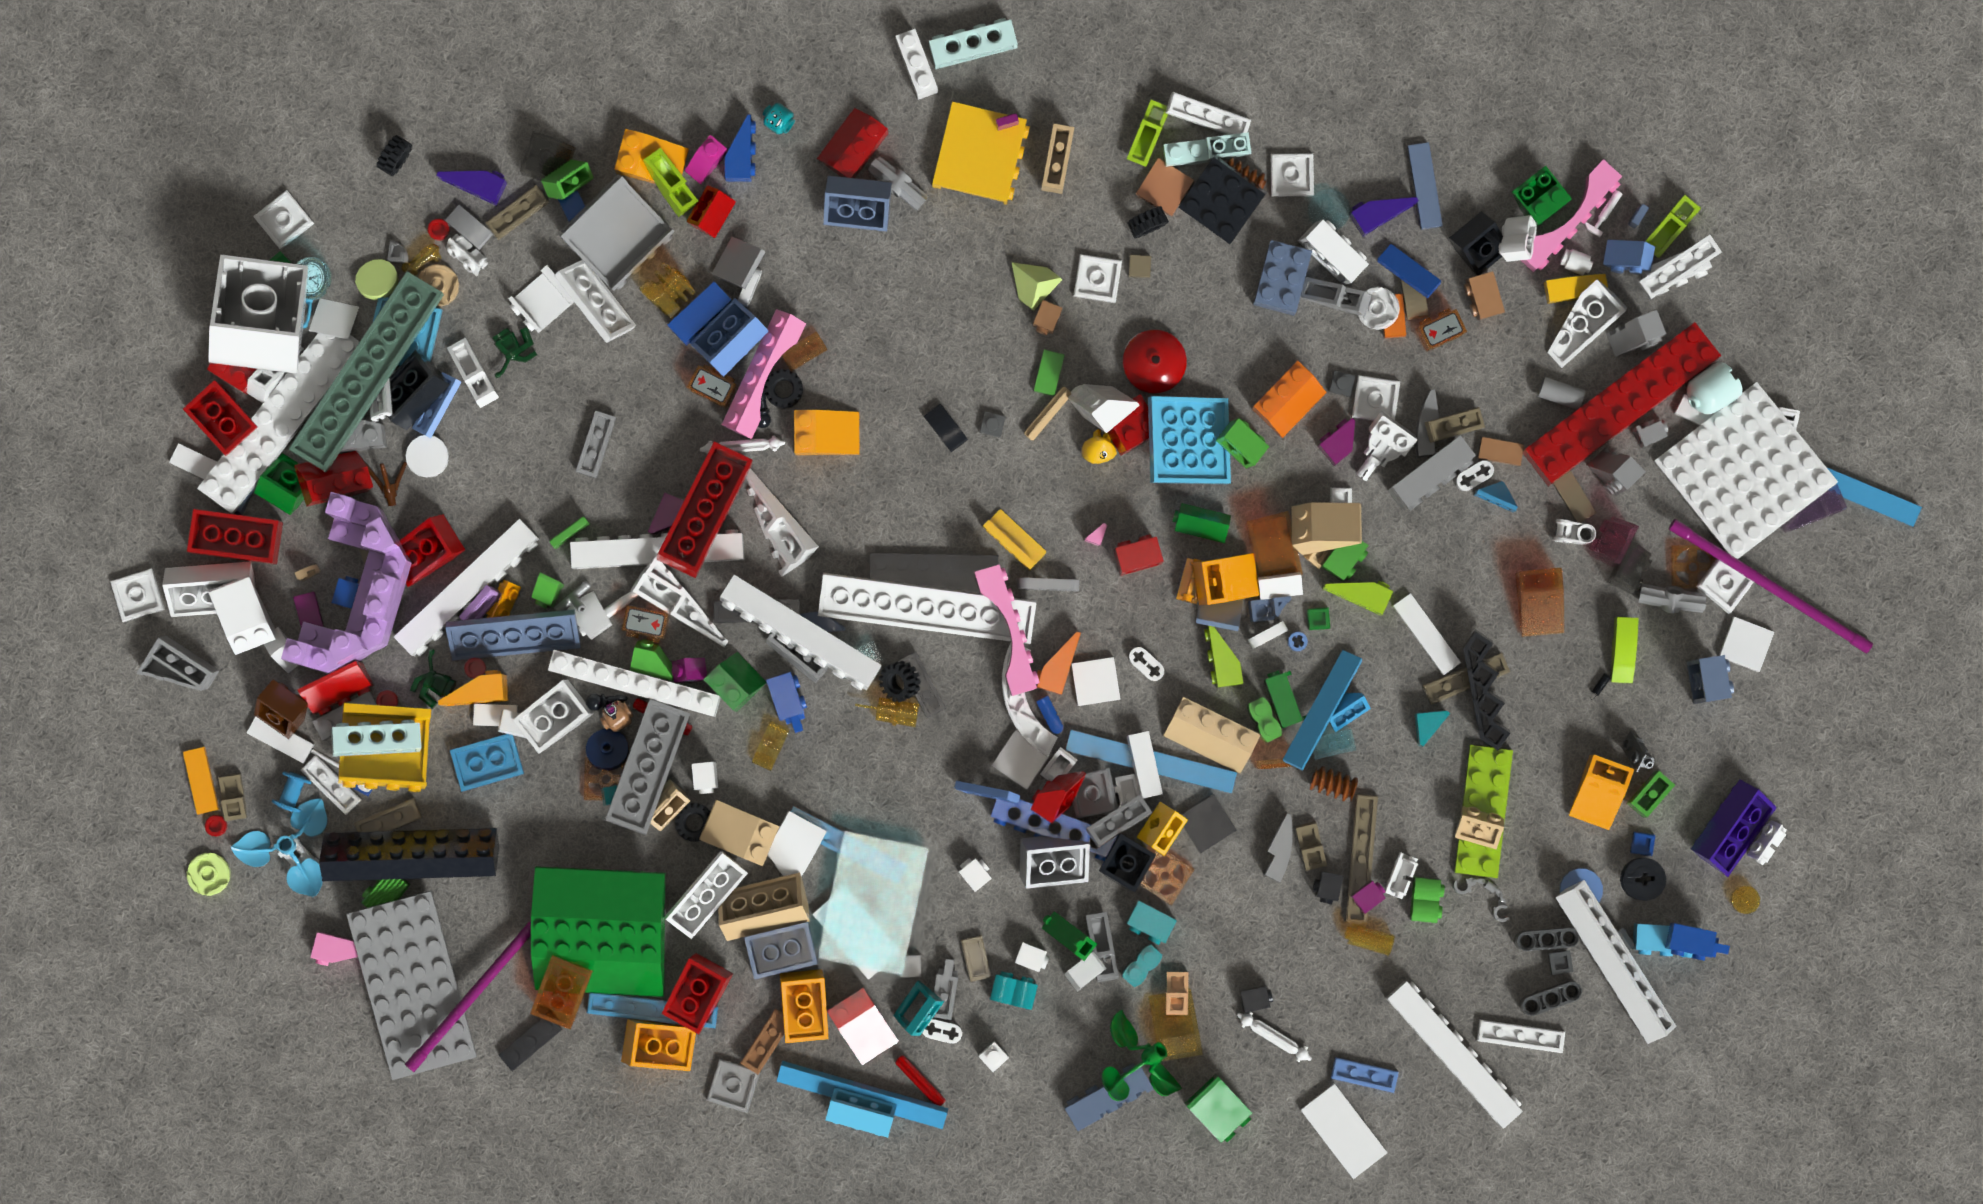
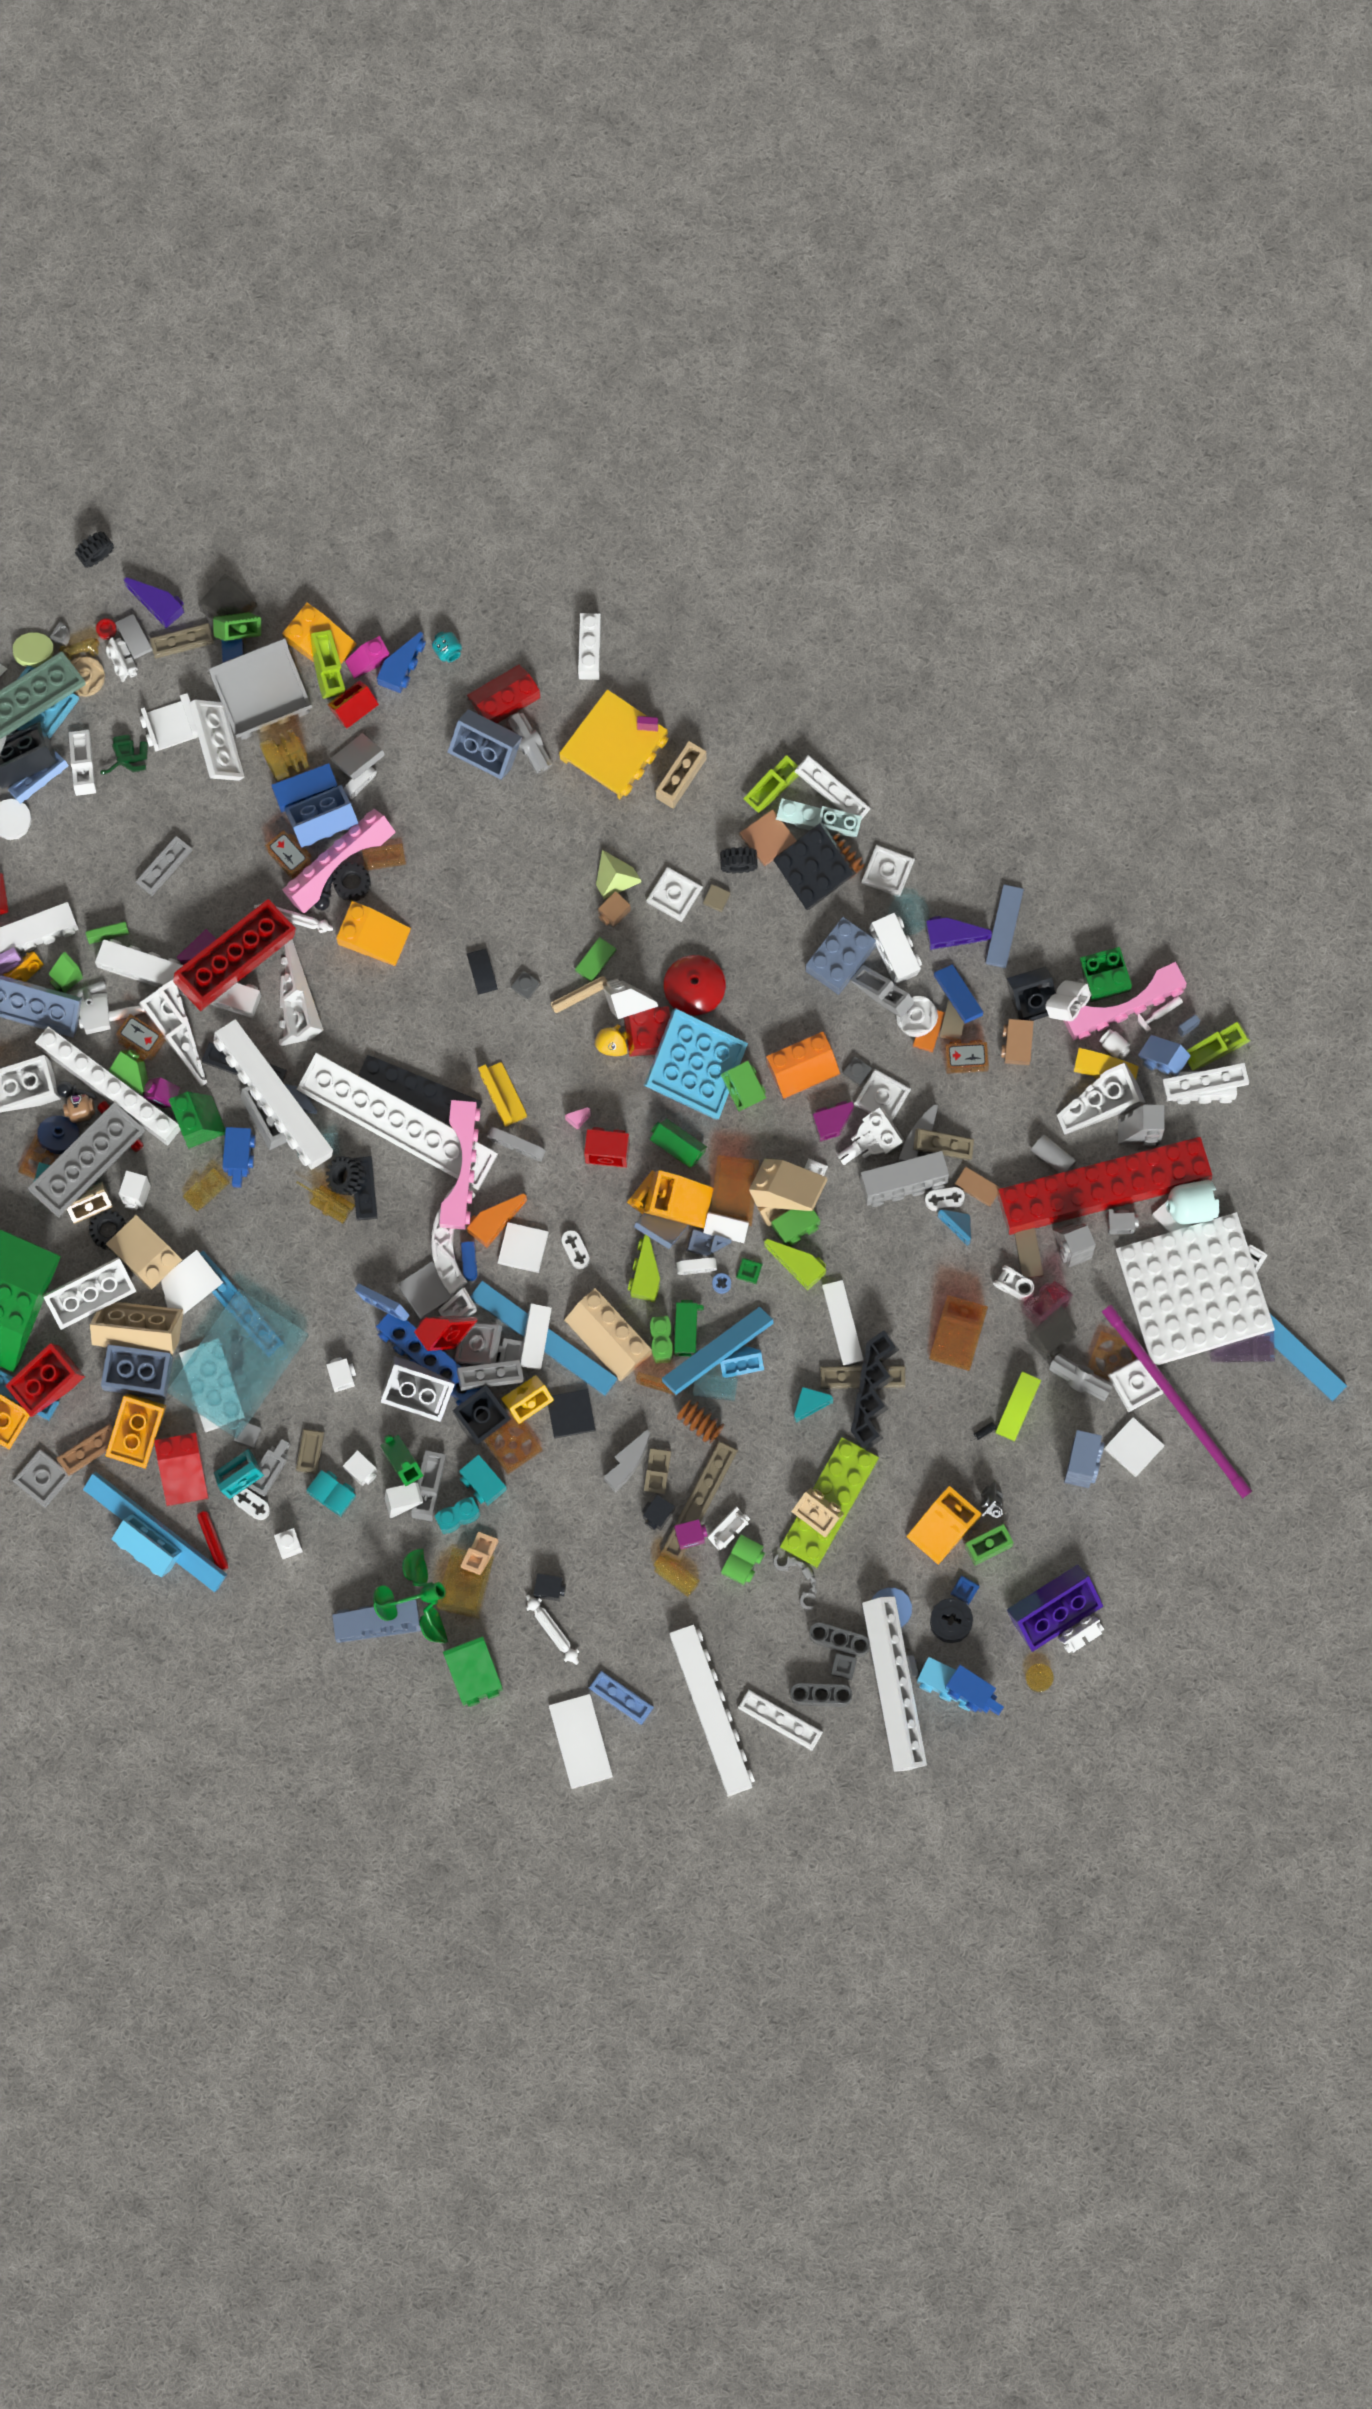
camera: 30 degrees right, 10 degrees down
light aqua brick [929,18,1018,69] -> none

